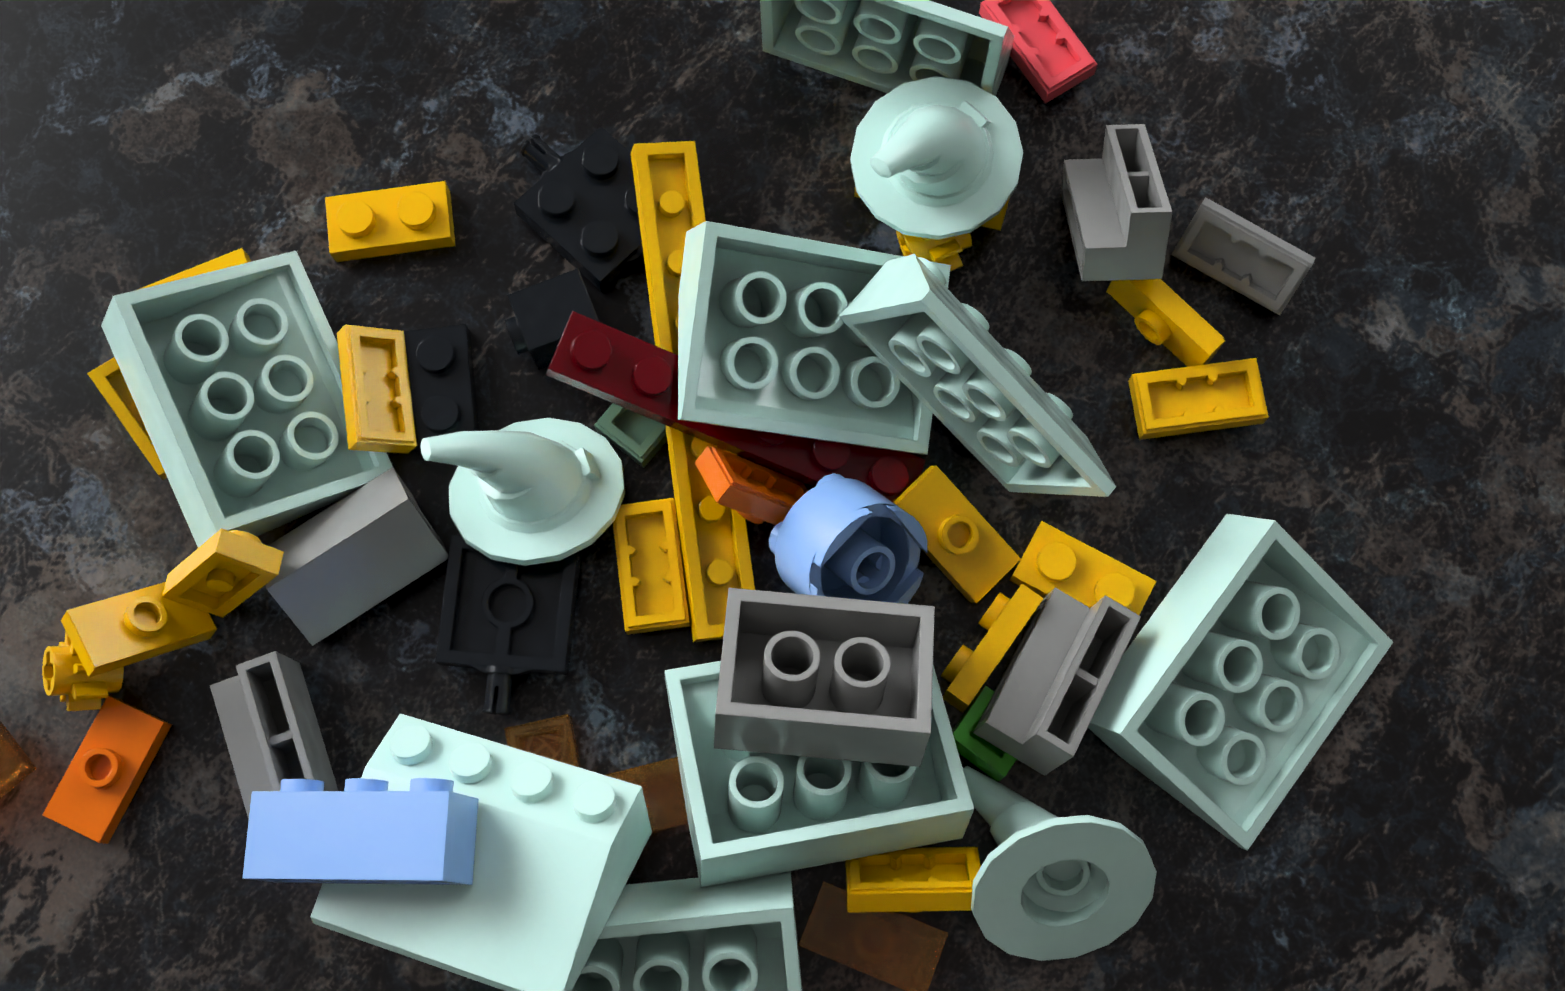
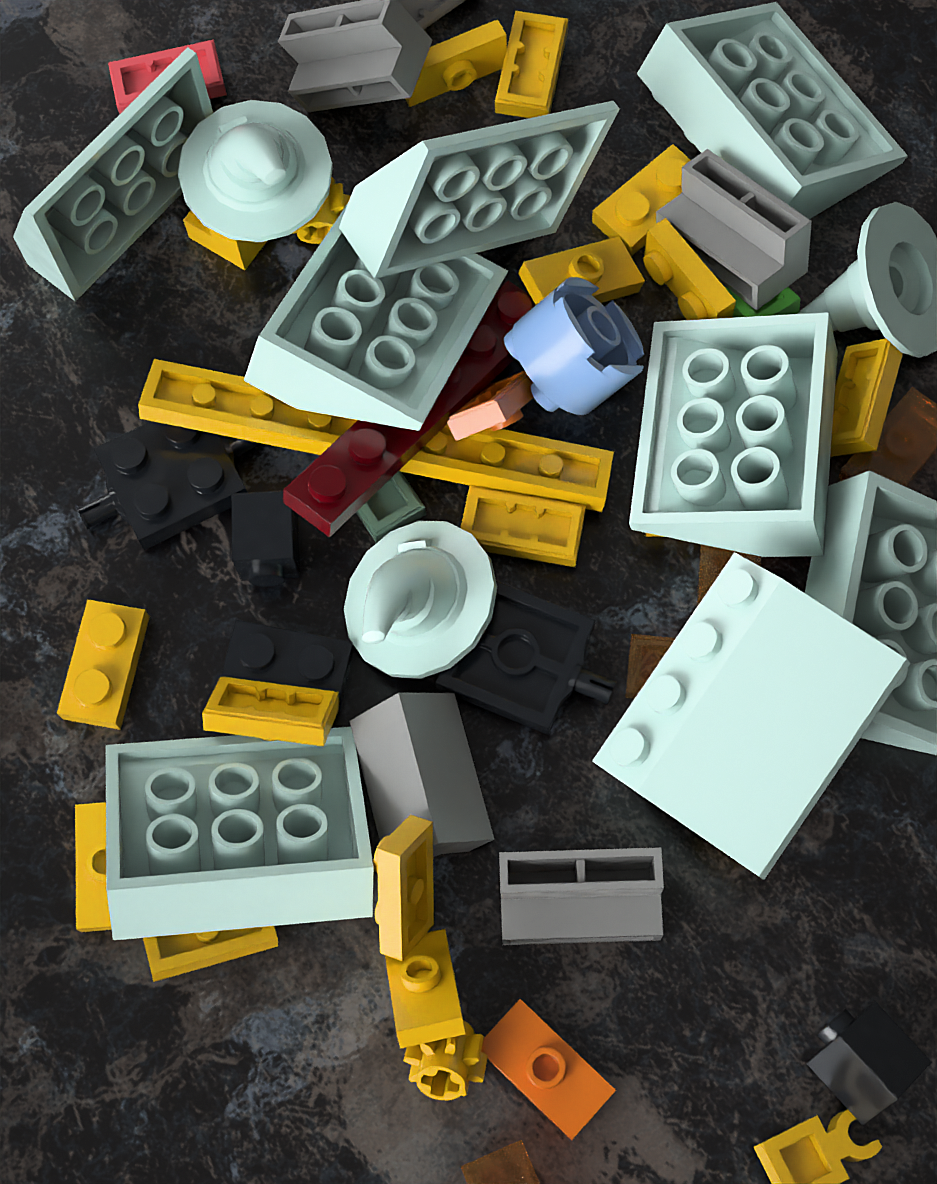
camera: 70 degrees left, 5 degrees down
light blue brick [242,778,479,885] -> none
light grey brick [714,588,935,767] -> none

